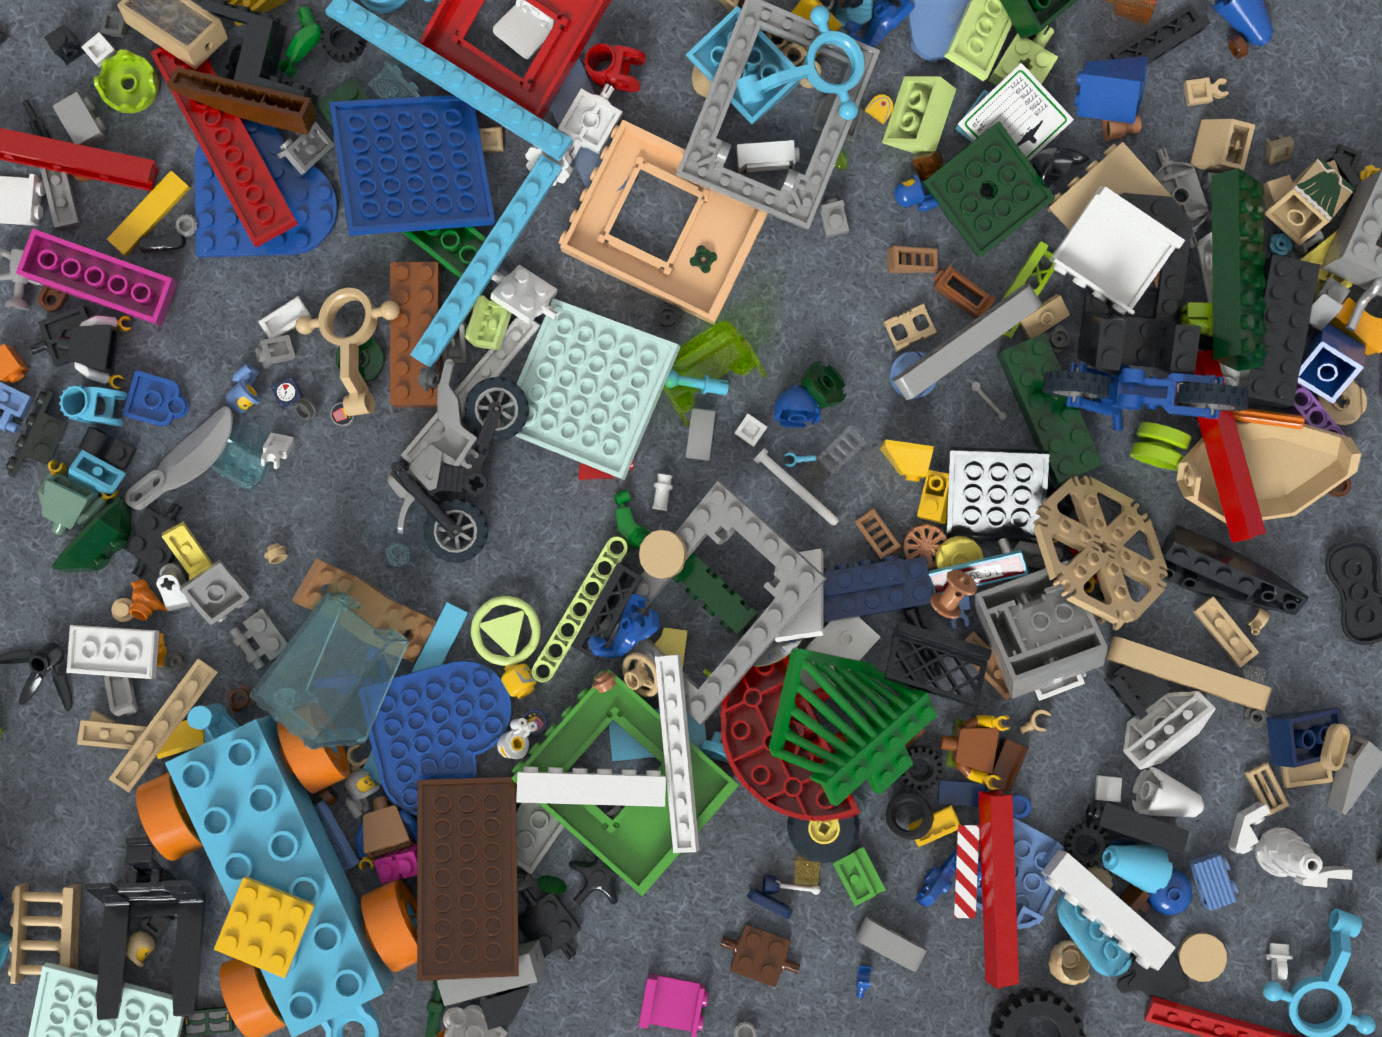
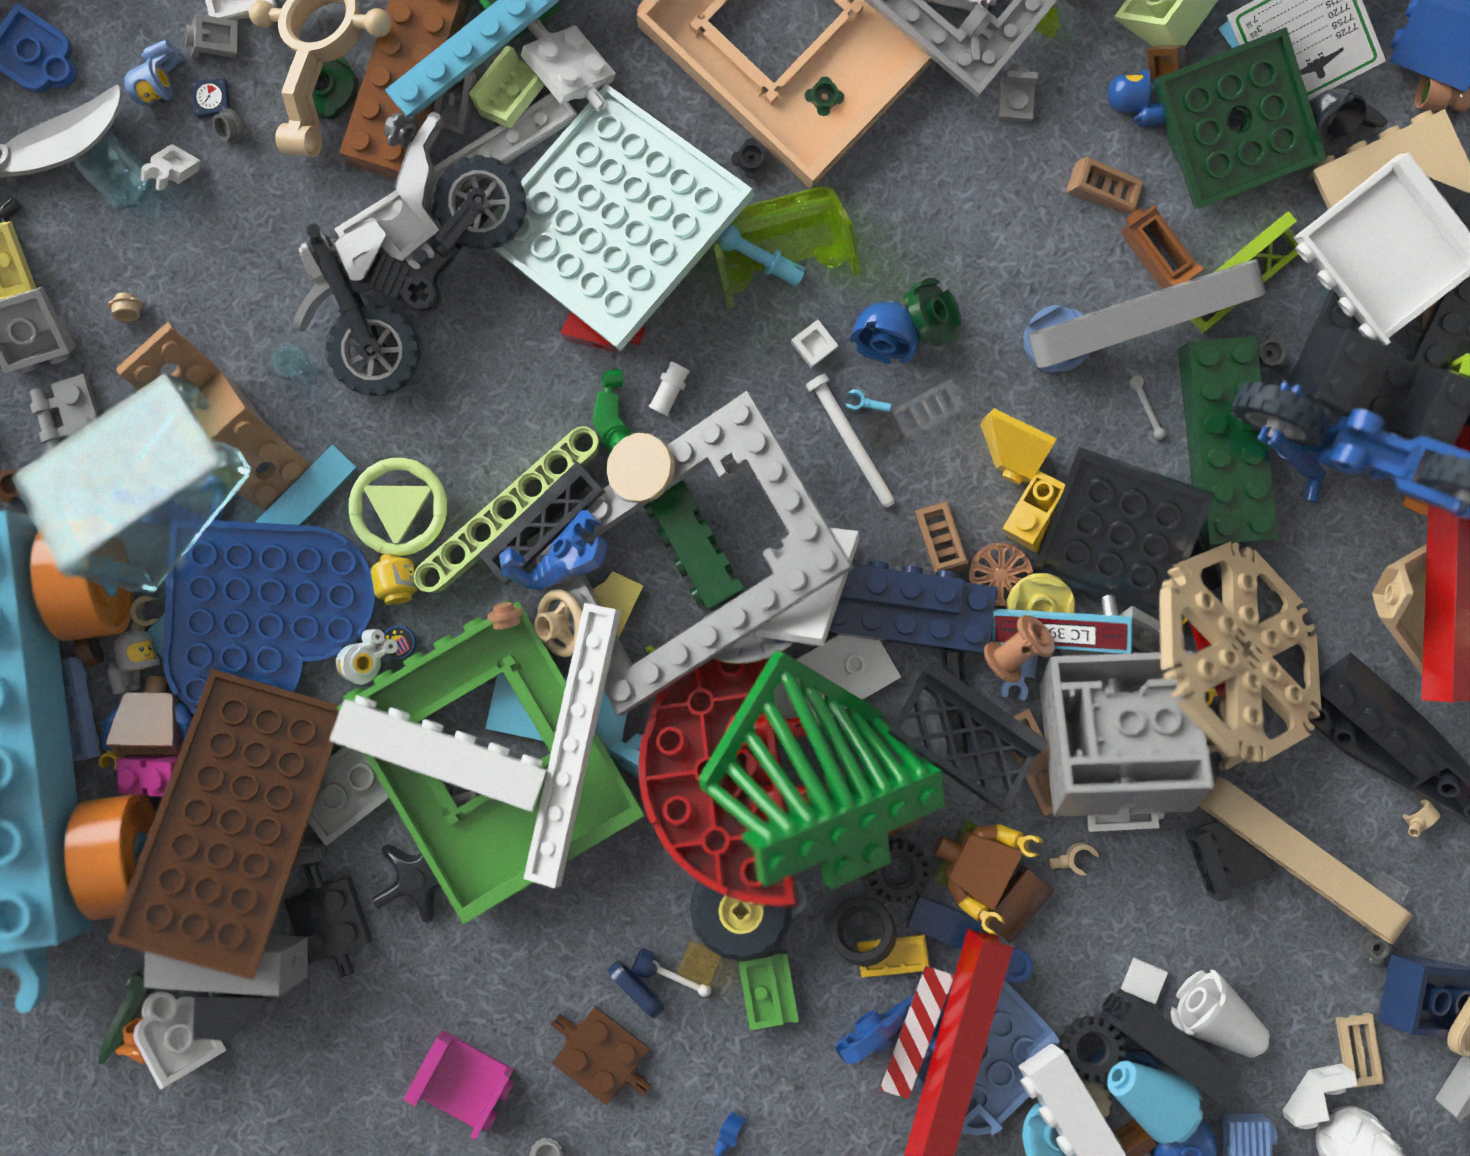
camera: 15 degrees right, 0 degrees up
tile [330,402,356,427] -> none
dark green sticker [537,875,567,894] -> none
light grey slope [686,407,716,461] -> none
light grey beam [855,916,928,972] -> none
tan piece [883,304,937,352] -> none
tan plate [1019,294,1070,339] -> none
white wedge [1123,691,1216,770] -> none
lime wheel [1129,422,1192,471] -> none
tan plate [1192,596,1259,668] -> none
tan tile [1280,762,1333,788] -> none

